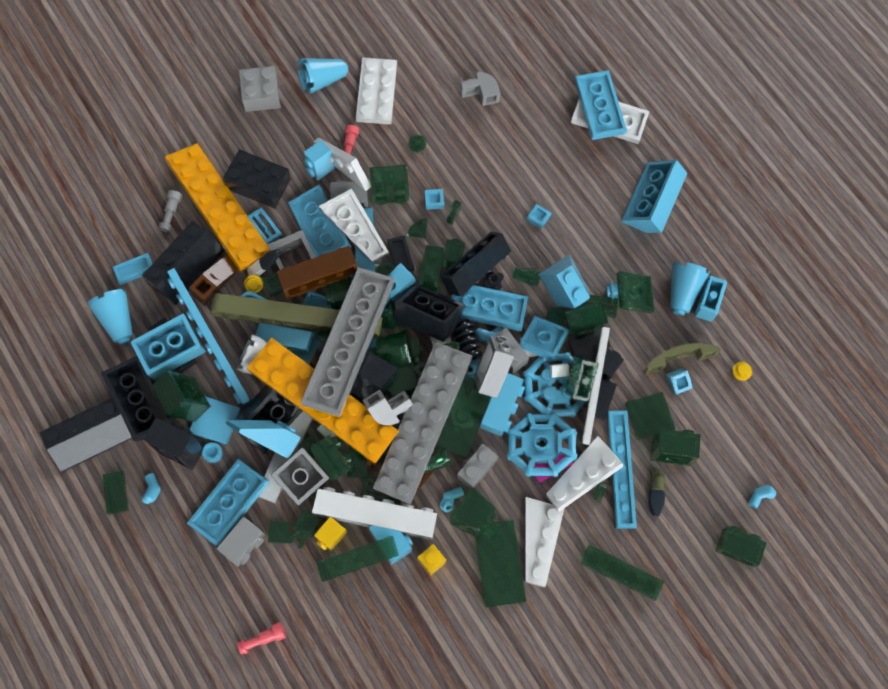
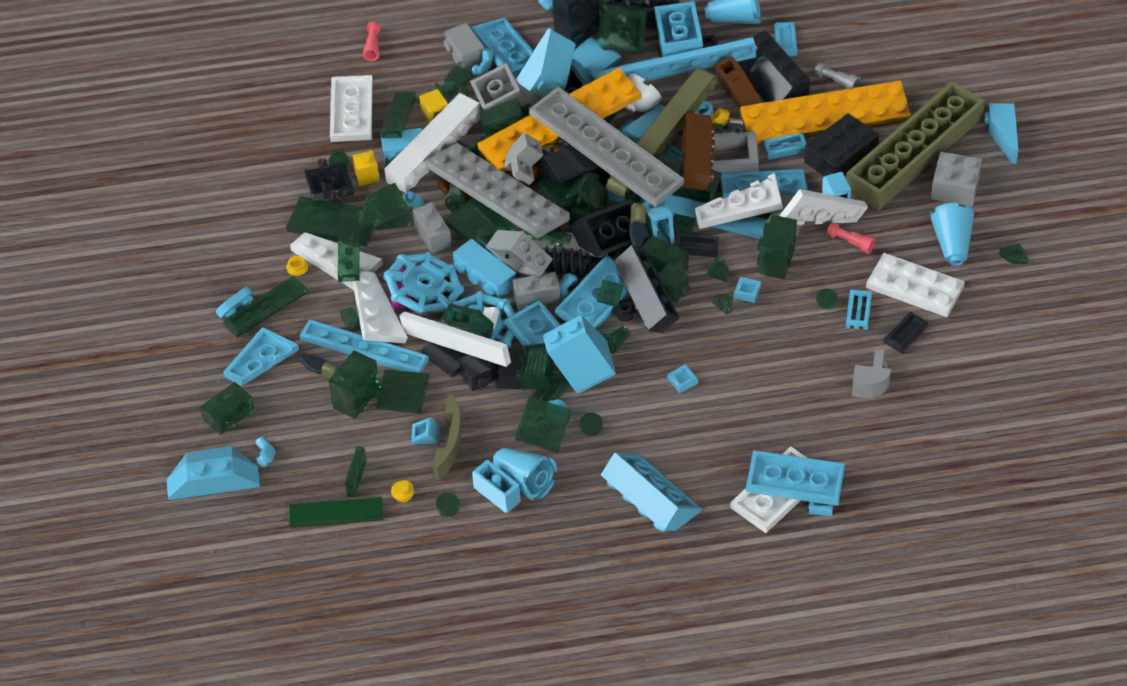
camera: 120 degrees right, 20 degrees down
none -> medium azure wedge [167,446,260,500]
none -> medium azure plate [215,286,254,320]
none -> medium azure wing [223,327,299,386]
none -> yellow plate [286,256,308,276]
none -> dark green tile [289,497,383,528]
none -> black plate [304,158,354,206]
none -> clear green plate [328,150,349,167]
none -> white plate [330,75,373,142]
none -> clear green tile [337,221,360,282]
none -> clear green tile [345,446,367,498]
none -> clear green tile [436,493,460,517]
none -> medium azure arm [472,49,493,77]
none -> clear green tile [580,413,603,435]
none -> clear green plate [597,280,624,307]
none -> piece [629,203,646,248]
none -> medium azure tile [845,289,872,330]
none -> olive brick [846,81,985,211]
none -> black tile [884,311,928,354]
none -> medium azure slope [984,103,1018,164]
none -> clear green tile [999,243,1029,264]

